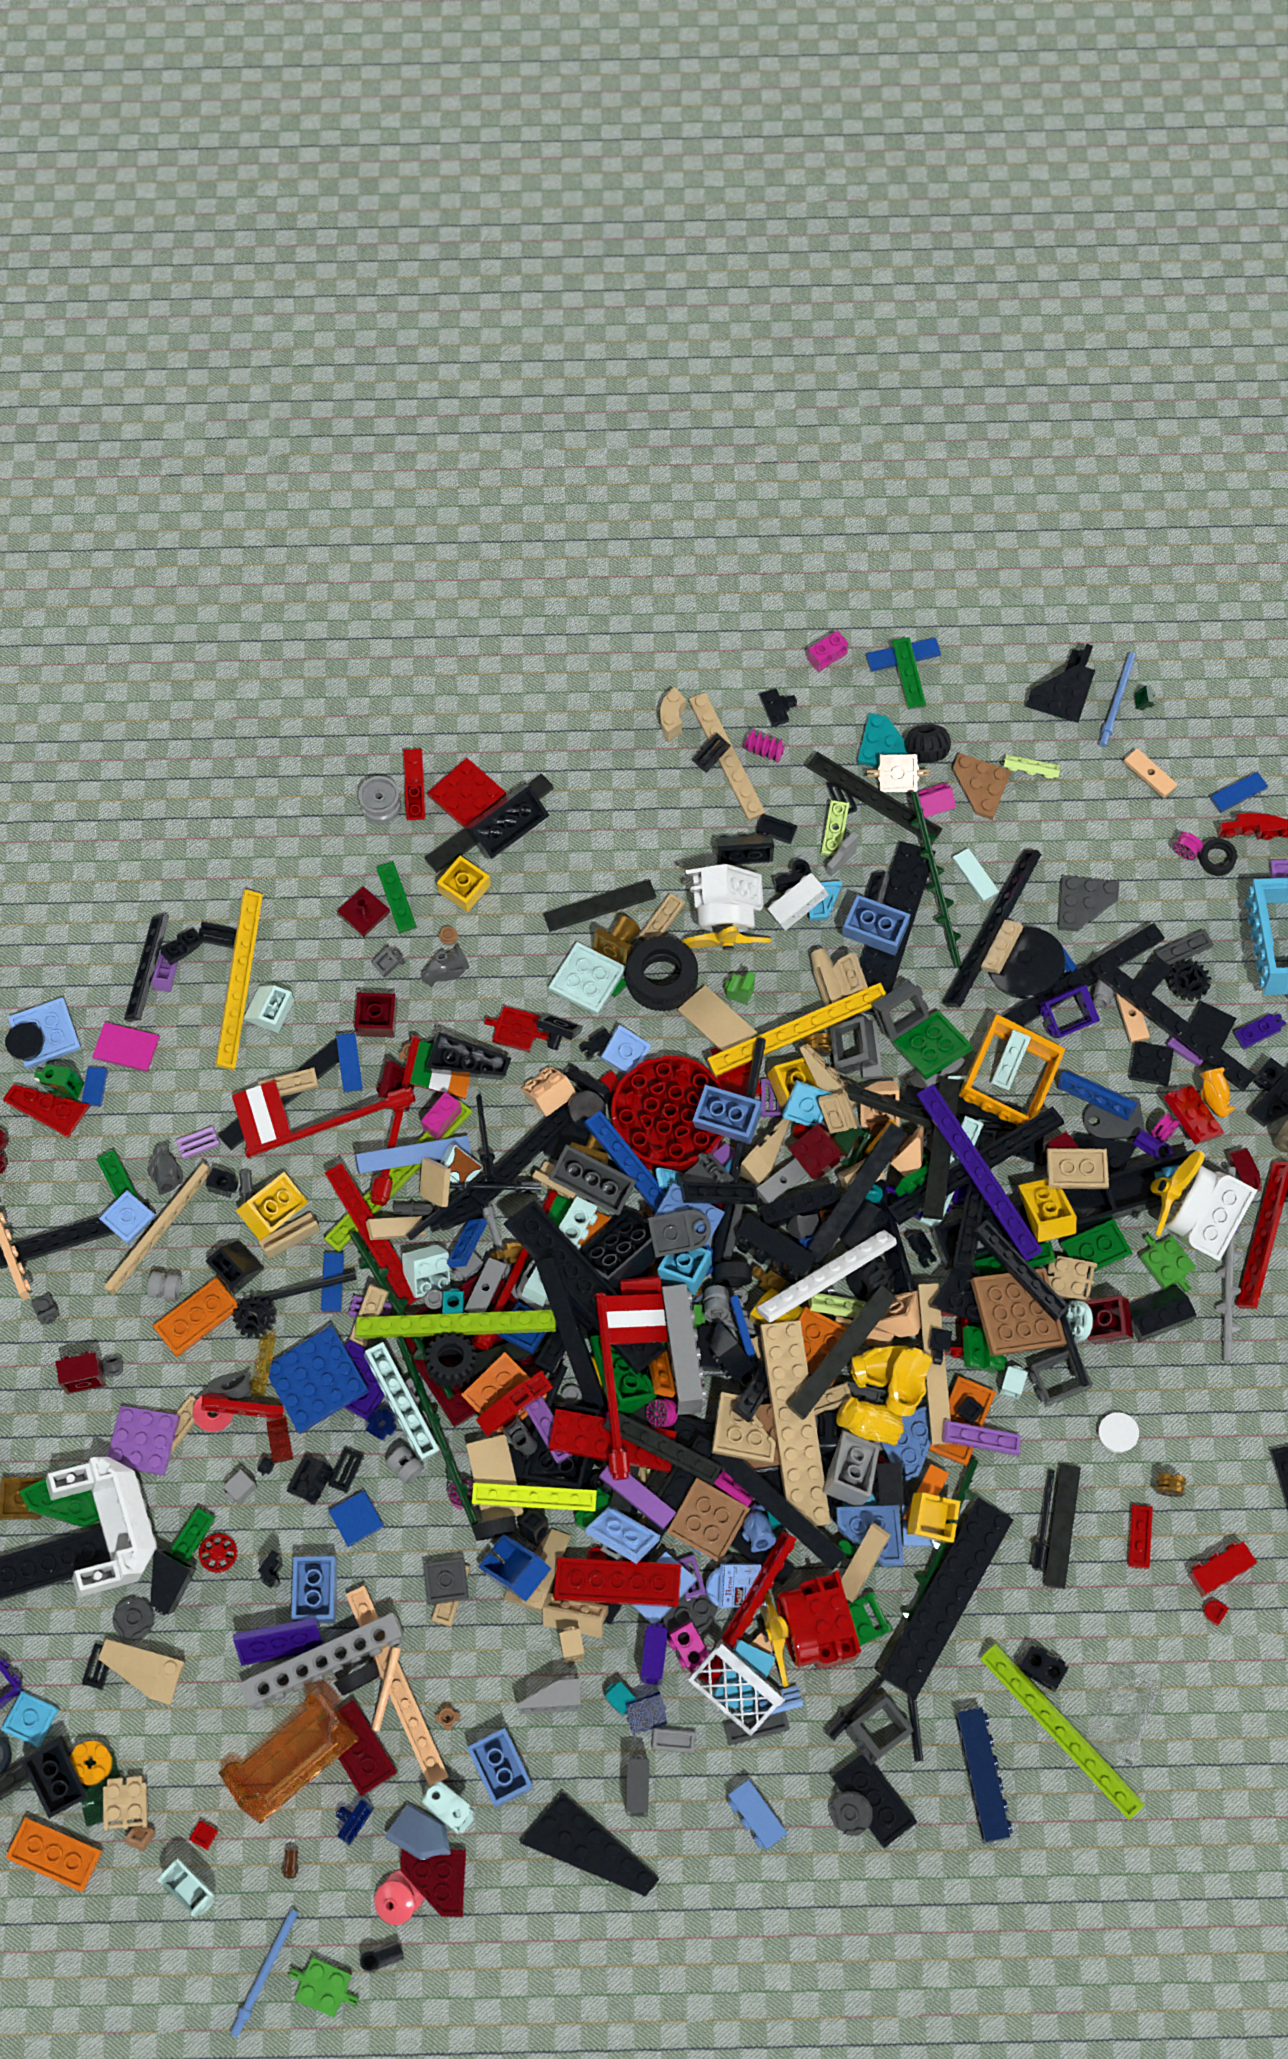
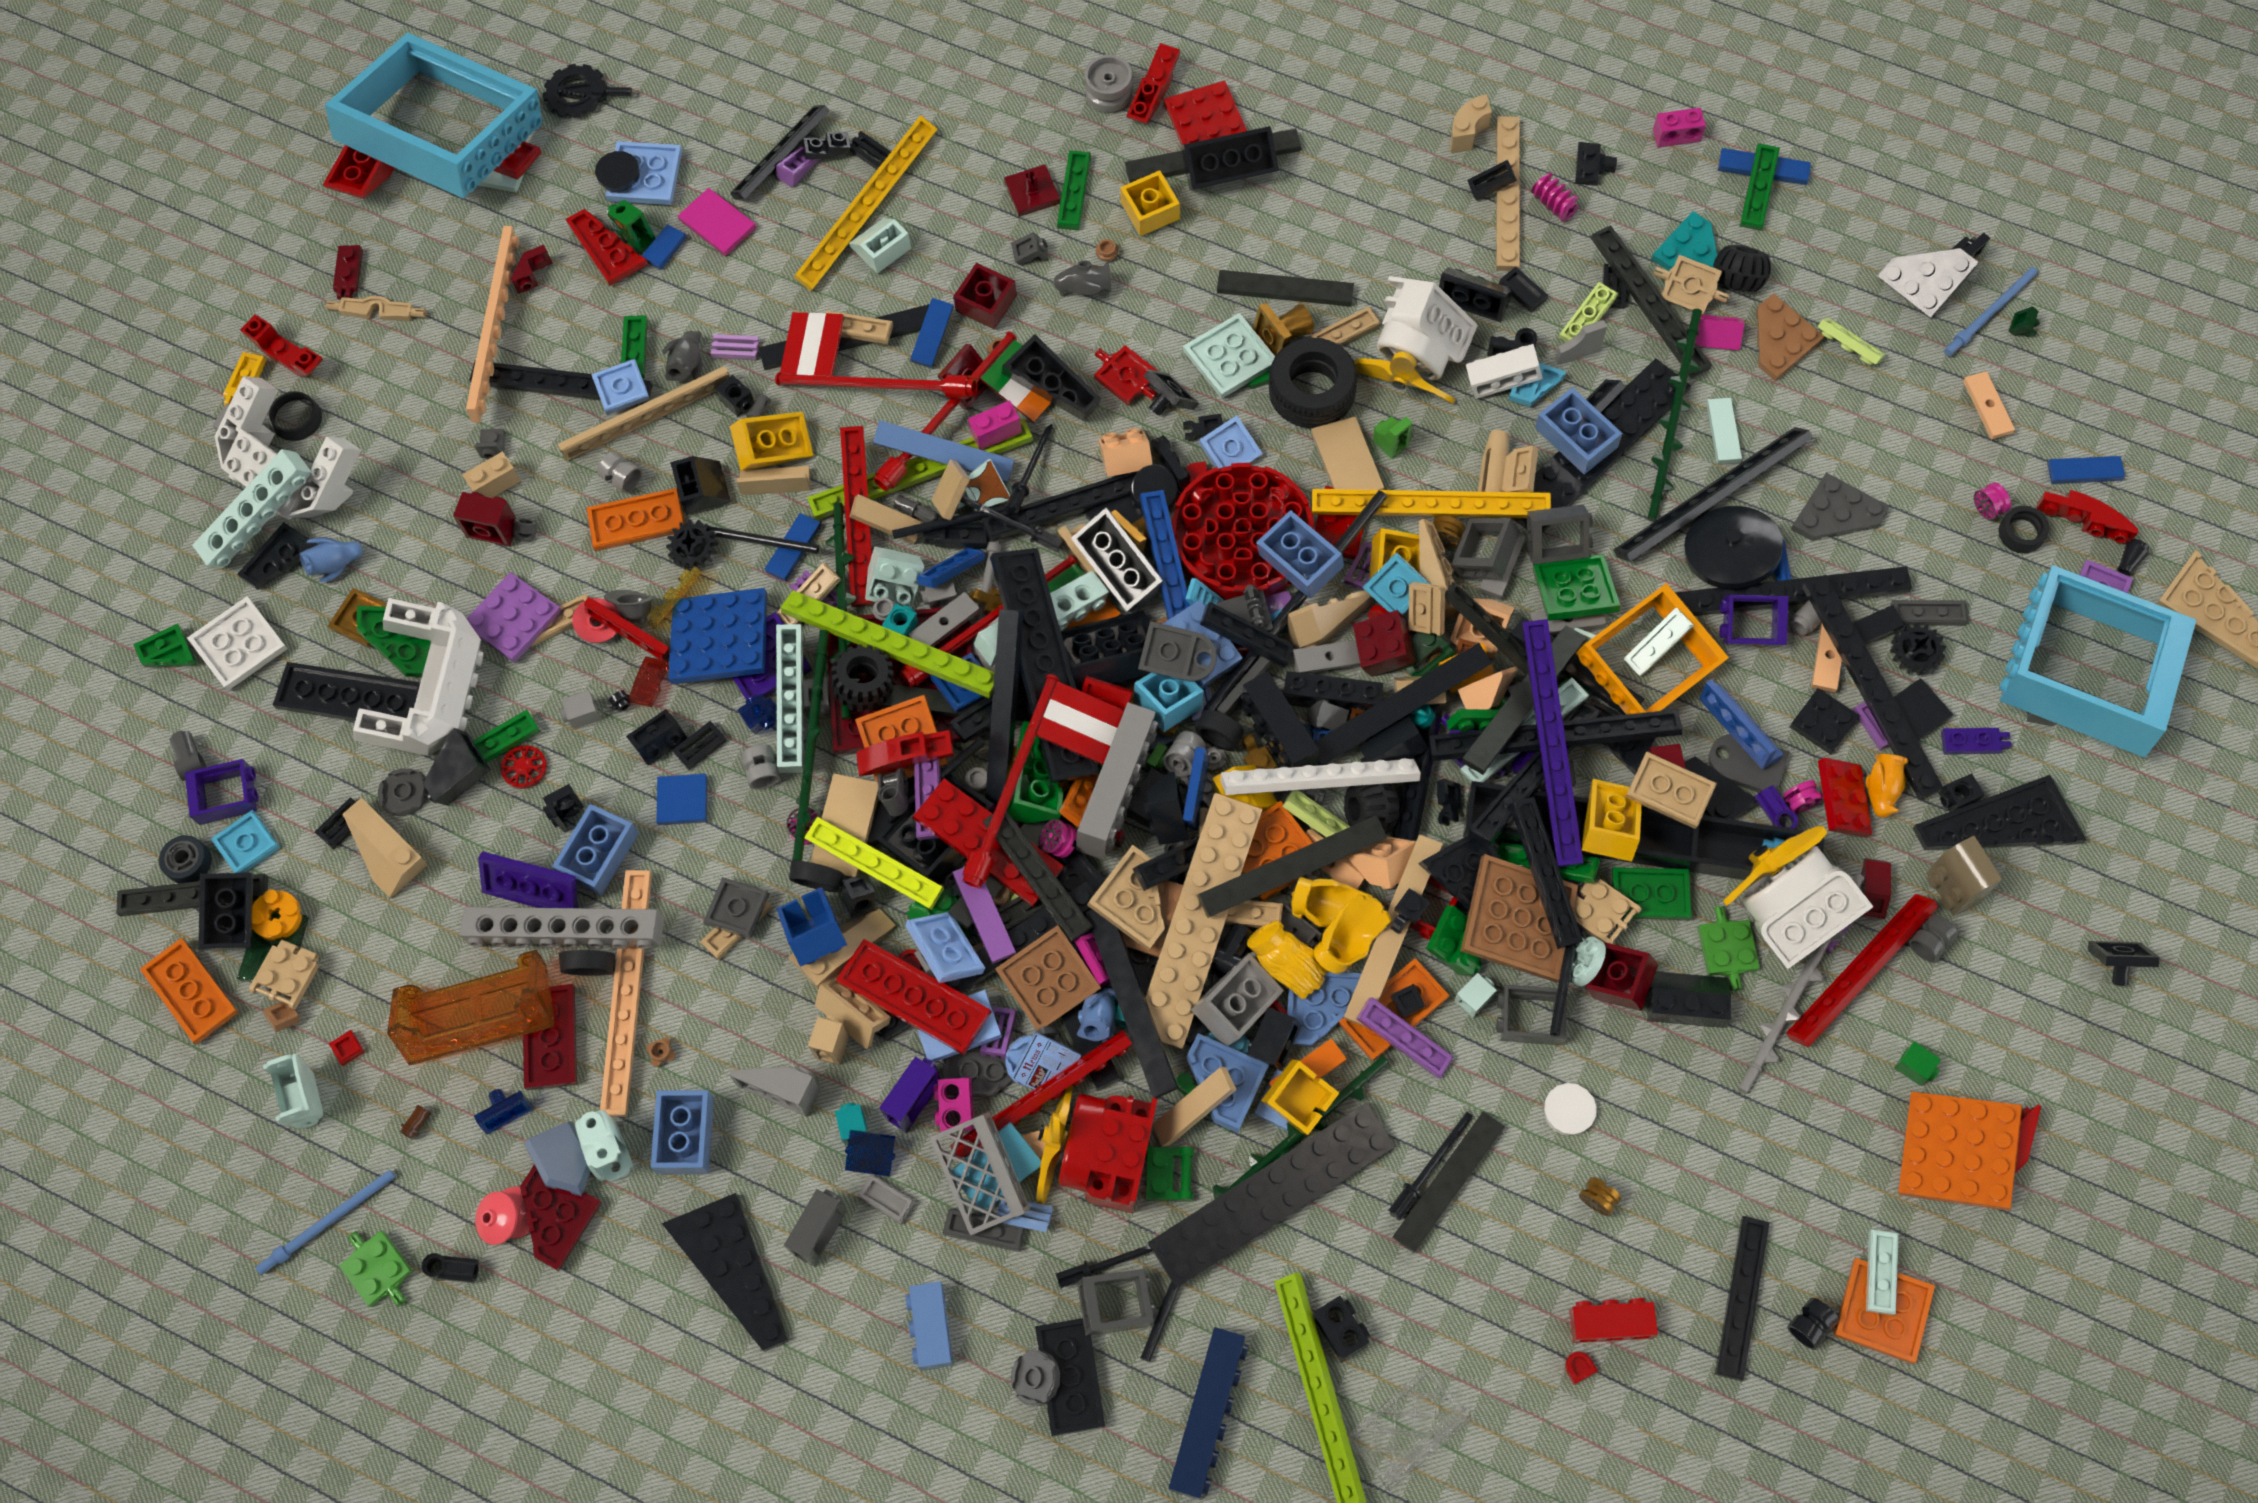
camera: 30 degrees right, 0 degrees up
light nougat bar [371,1646,401,1732] -> none
tan plate [981,920,1023,974] -> none
red tile [1128,1505,1153,1569] -> none
none -> tan brick [462,451,521,498]

